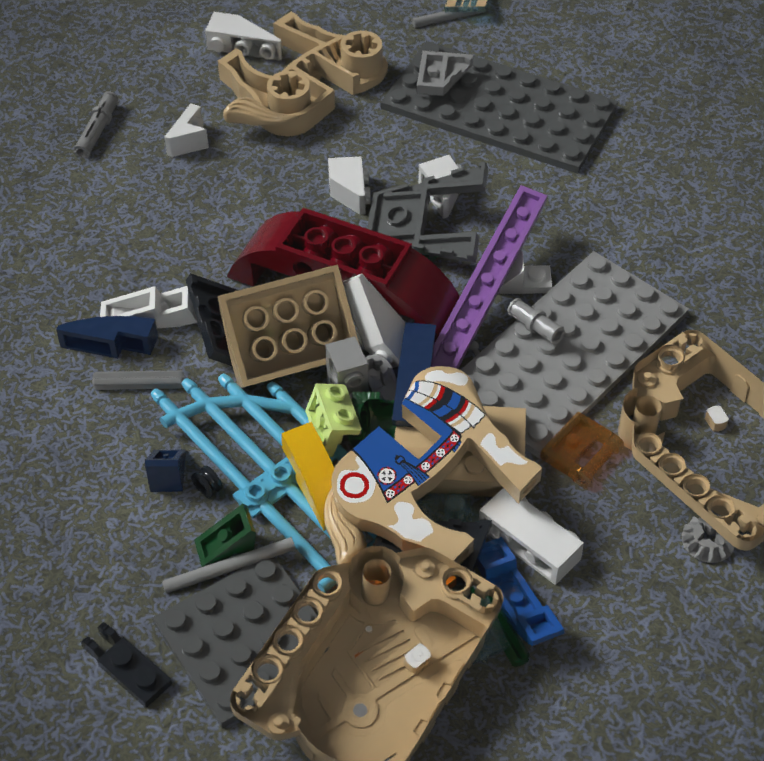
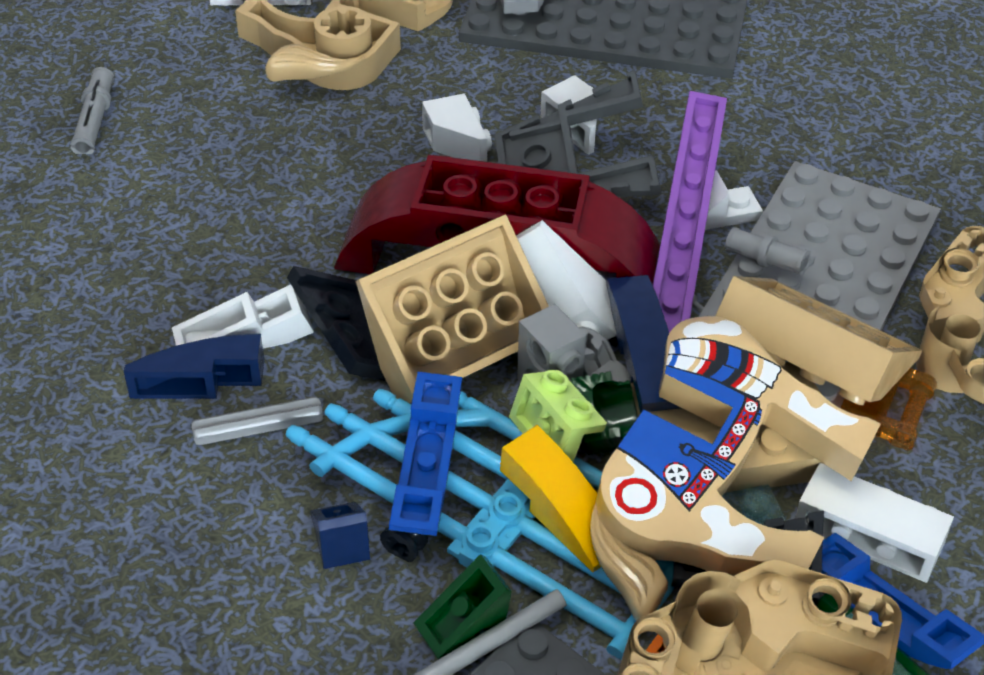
camera: 15 degrees left, 5 degrees down
white slope [164,103,209,157] -> none
none -> blue slope [389,372,462,536]
none -> tan slope [715,276,923,405]

